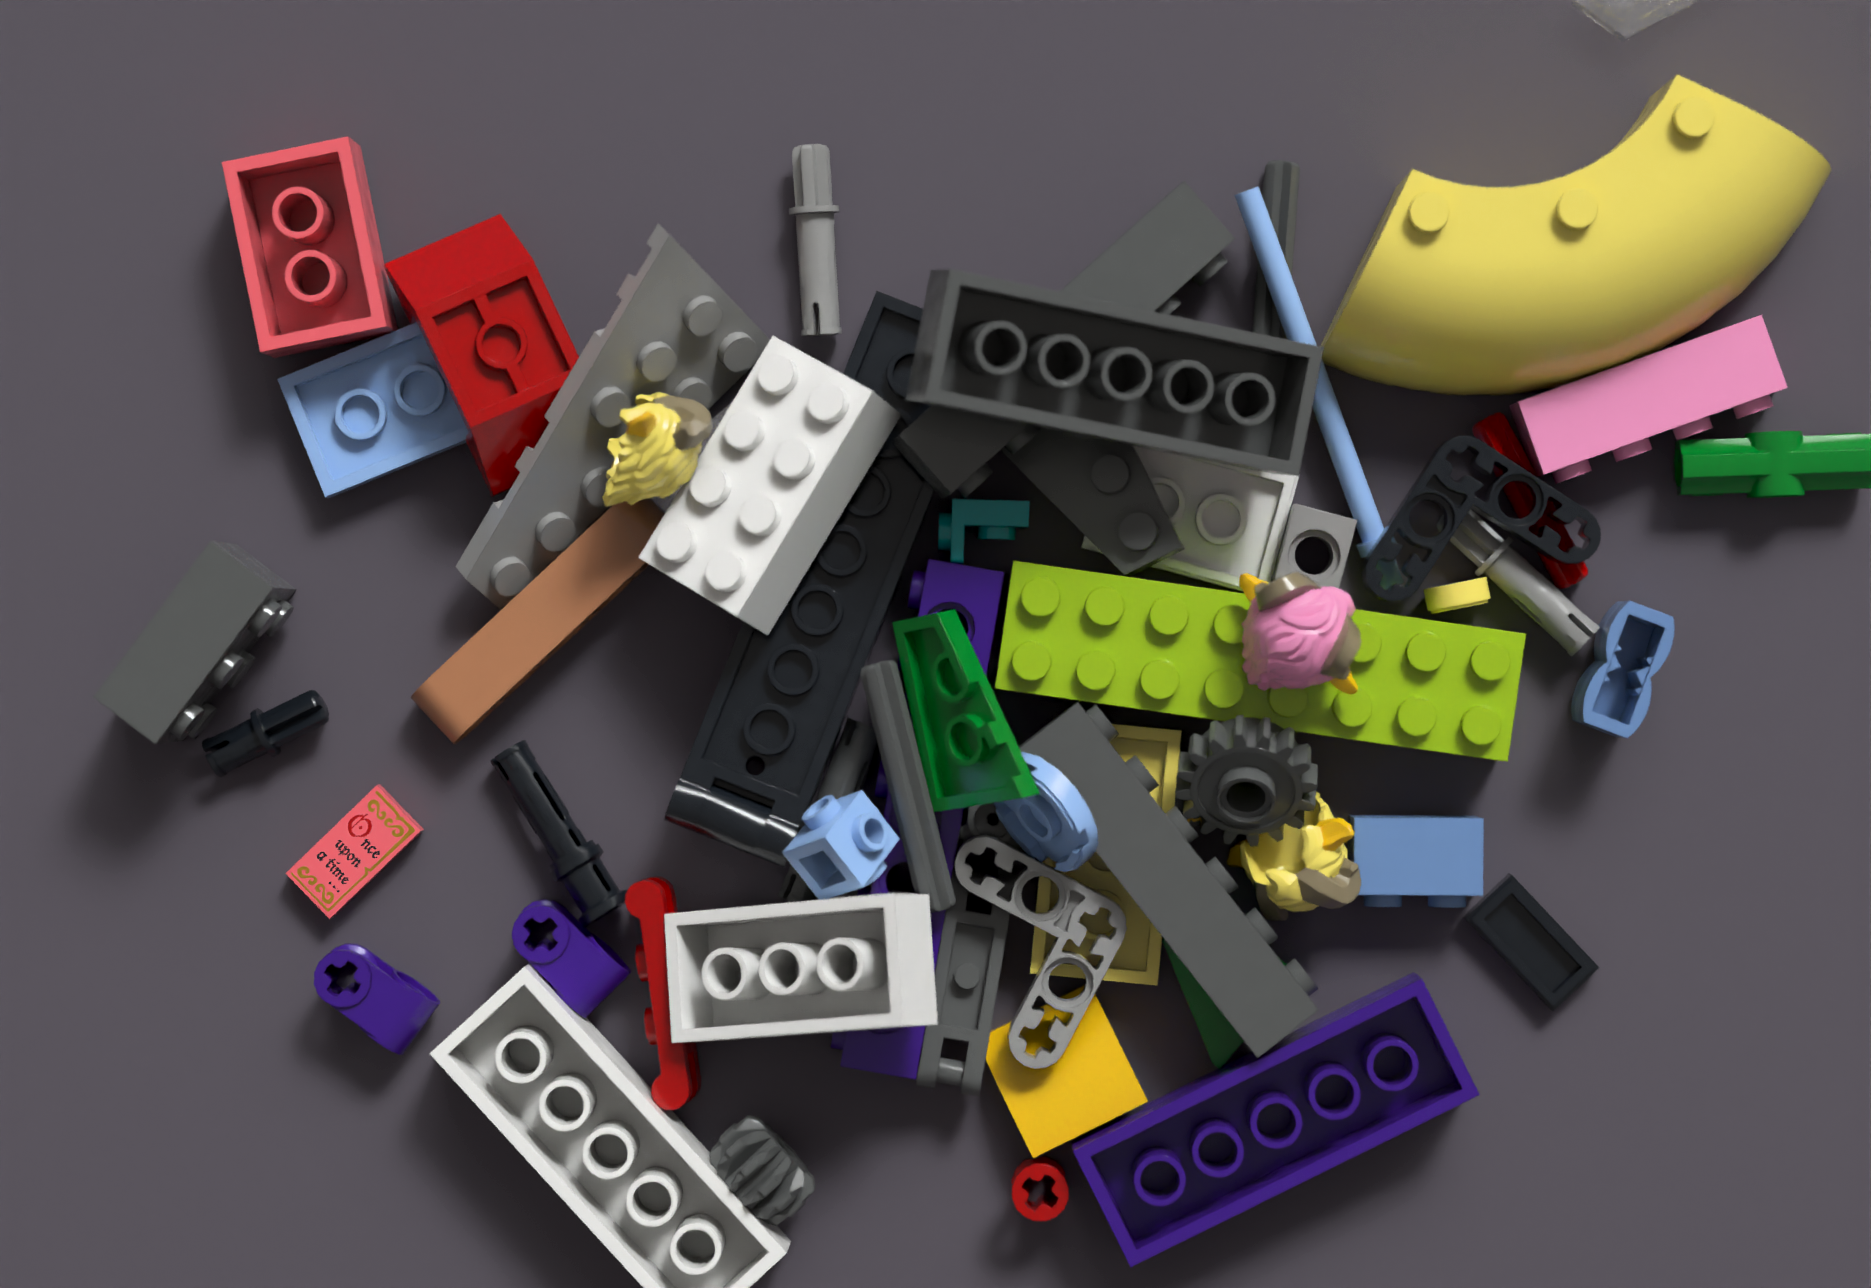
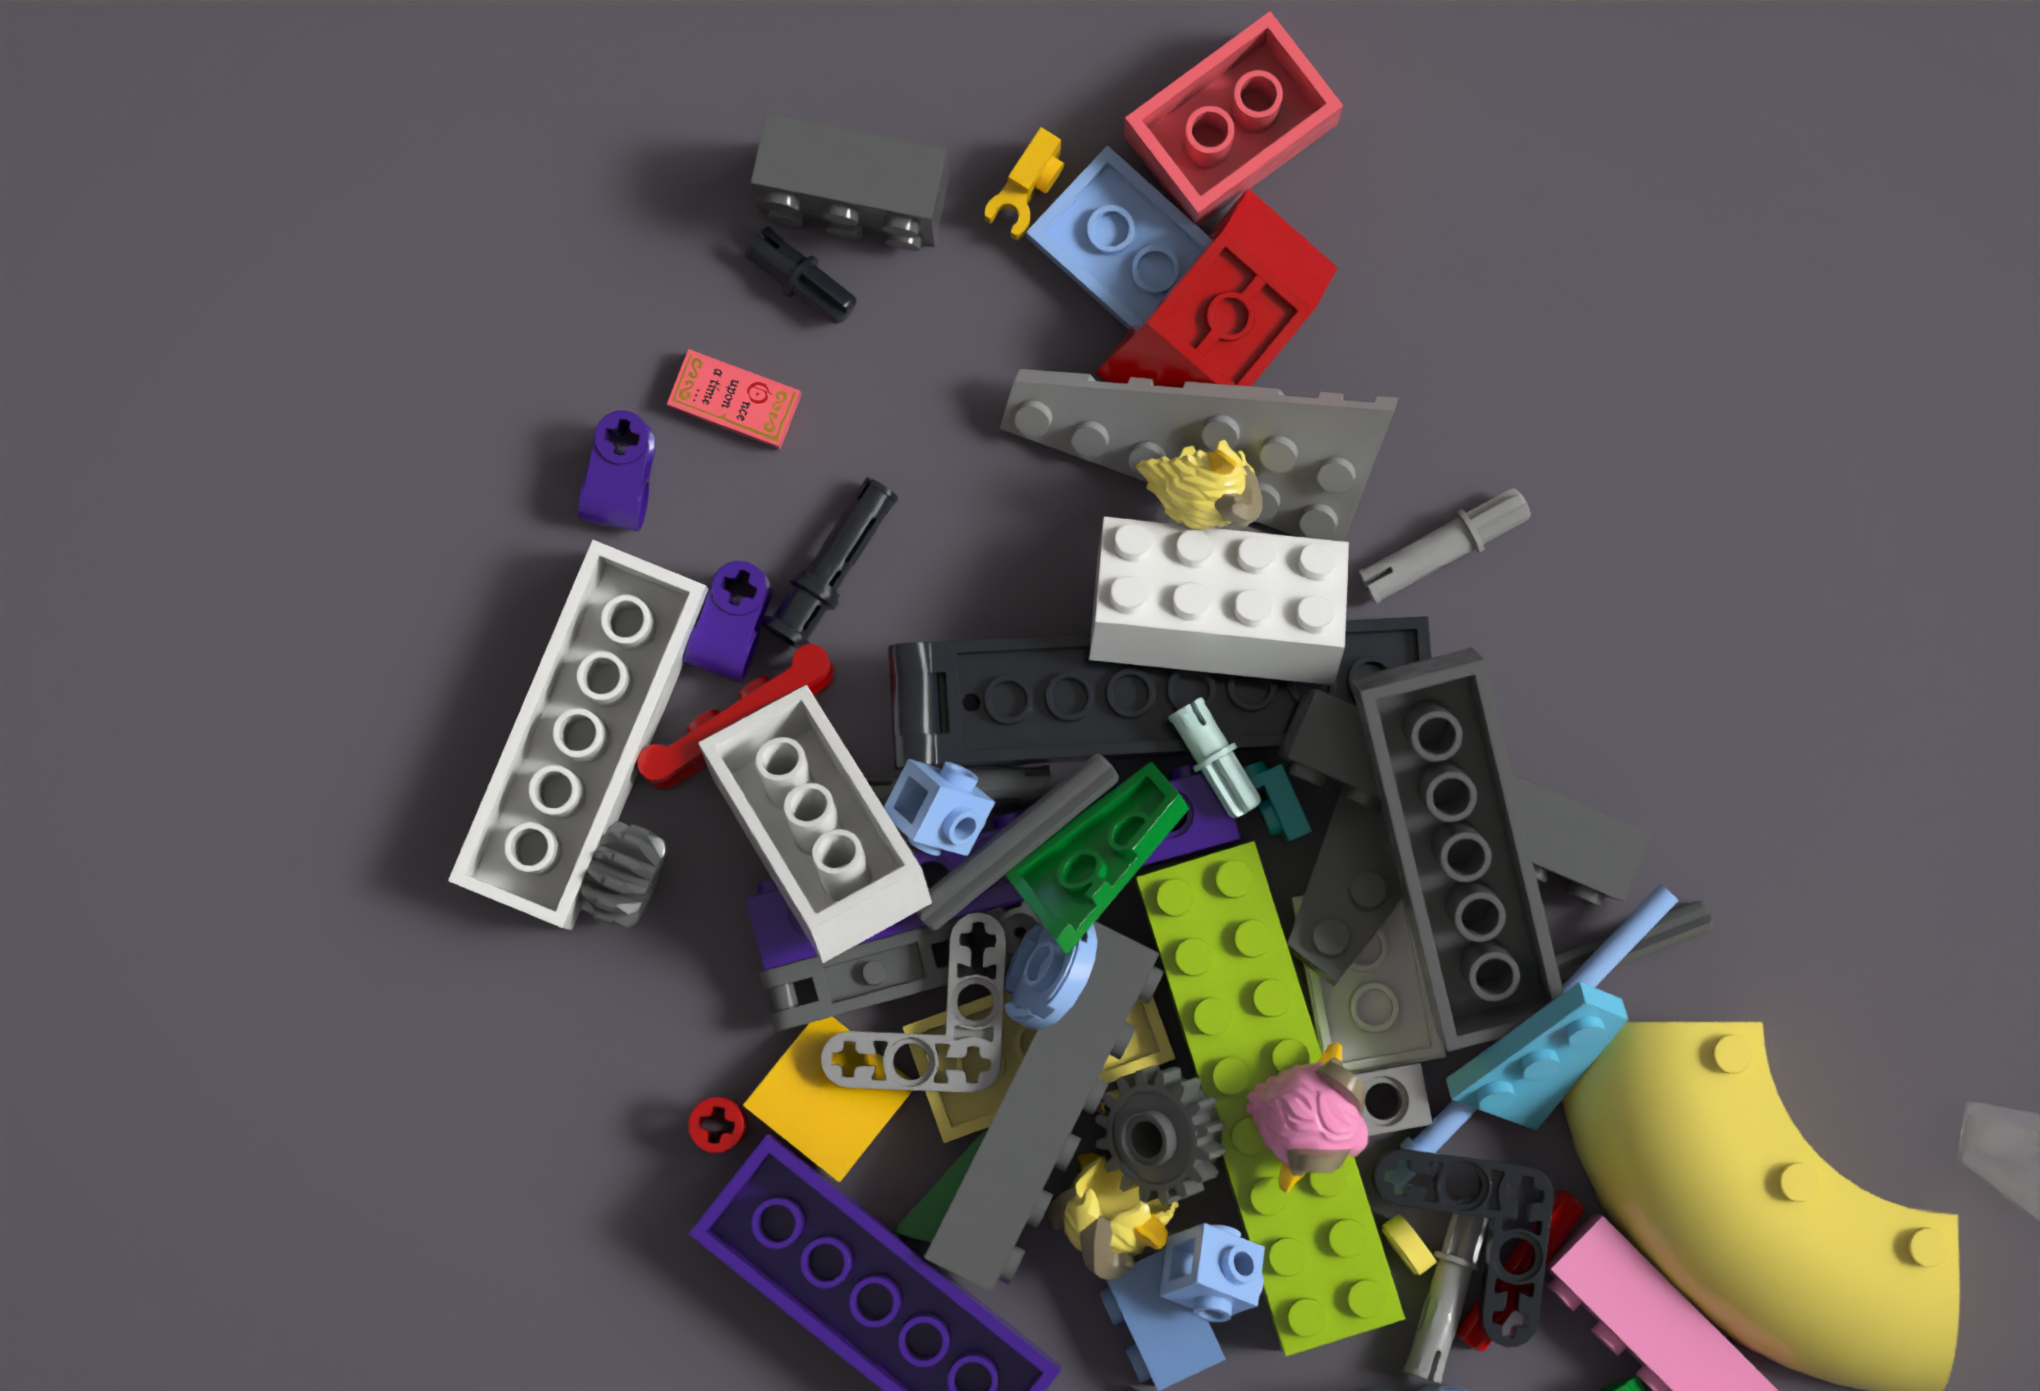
camera: 70 degrees right, 5 degrees down
nougat beam [411,498,665,745] -> none
none -> yellow plate [984,127,1065,241]
none -> light blue brick [1160,1223,1265,1322]
none -> light aqua axle [1168,697,1261,818]
none -> medium azure wing [1446,982,1628,1130]

